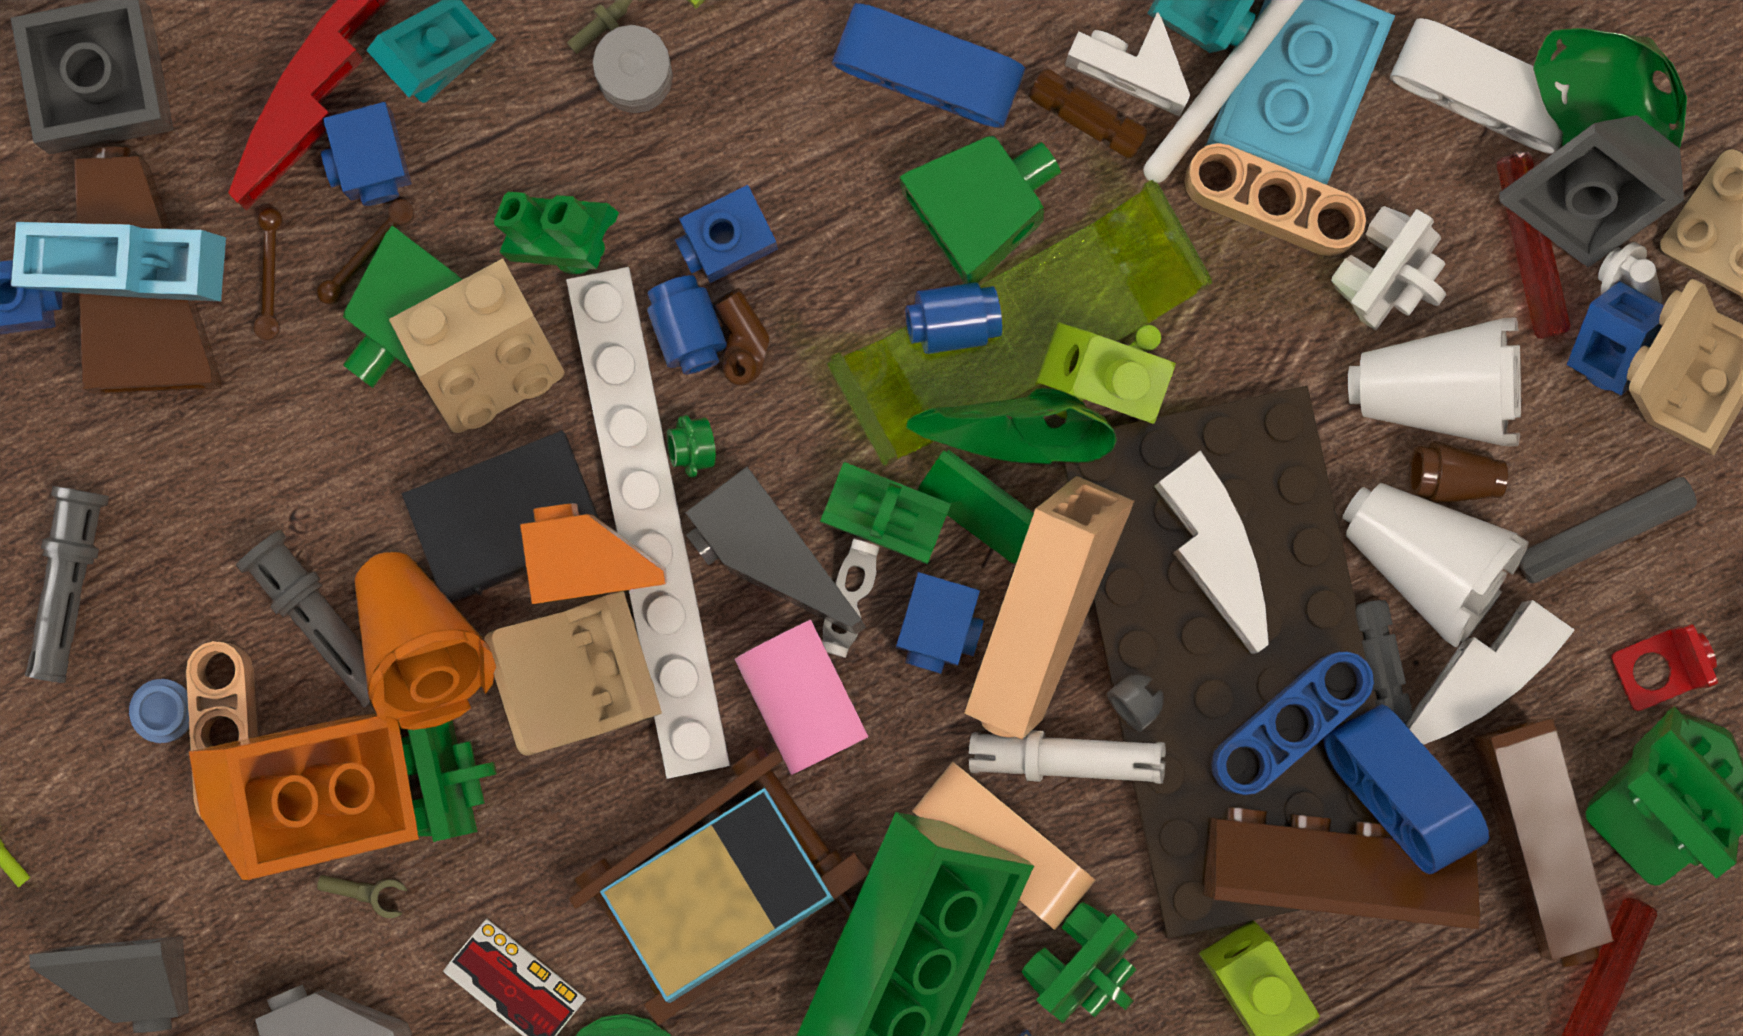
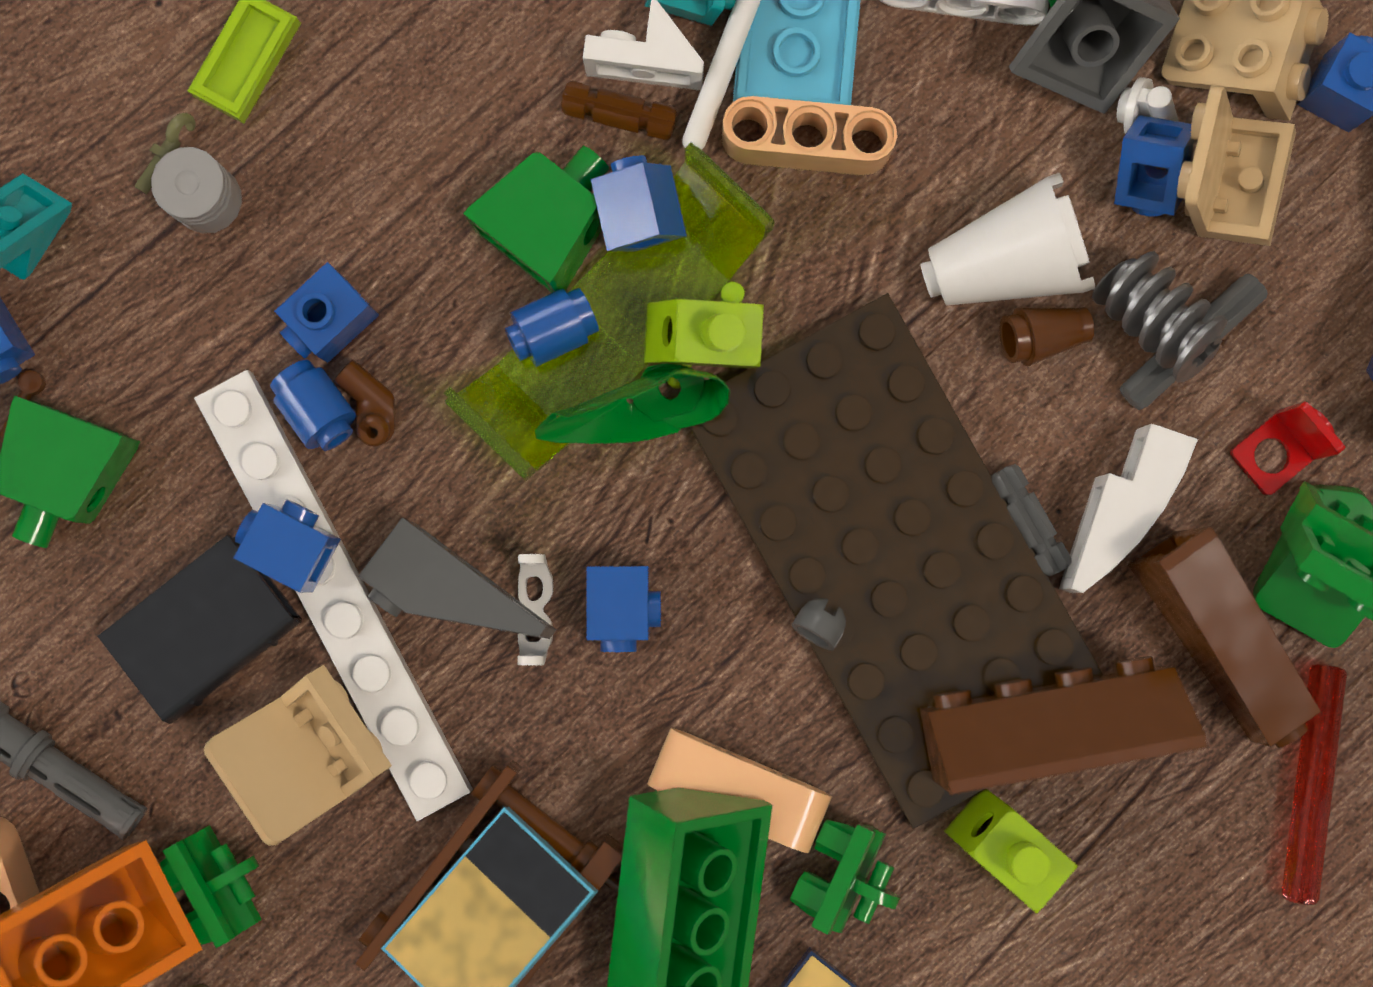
camera: 10 degrees left, 0 degrees up
orange cone [355,552,496,730] -> none
tan bracket [389,259,564,433] -> none
green hips [494,192,619,274] -> none
orange slope [520,503,668,604] -> none
green plate [667,415,716,477] -> none
bright pink brick [735,620,868,775] -> none
green hips [820,462,951,564] -> none
blue beam [832,3,1026,128] -> none
green slope [918,450,1034,564] -> none
light nougat slope [964,476,1134,739] -> none
white pin [969,730,1166,784] -> none
white slope [1154,451,1268,654] -> none
blue beam [1211,651,1374,795] -> none
blue beam [1324,704,1489,874] -> none
white hips [1331,206,1446,330] -> none
white cone [1343,483,1529,647] -> none
clear red axle [1496,152,1570,339] -> none
none -> blue brick [234,499,341,593]
none -> brick [591,155,687,252]
none -> flat silver piece [1092,251,1228,383]

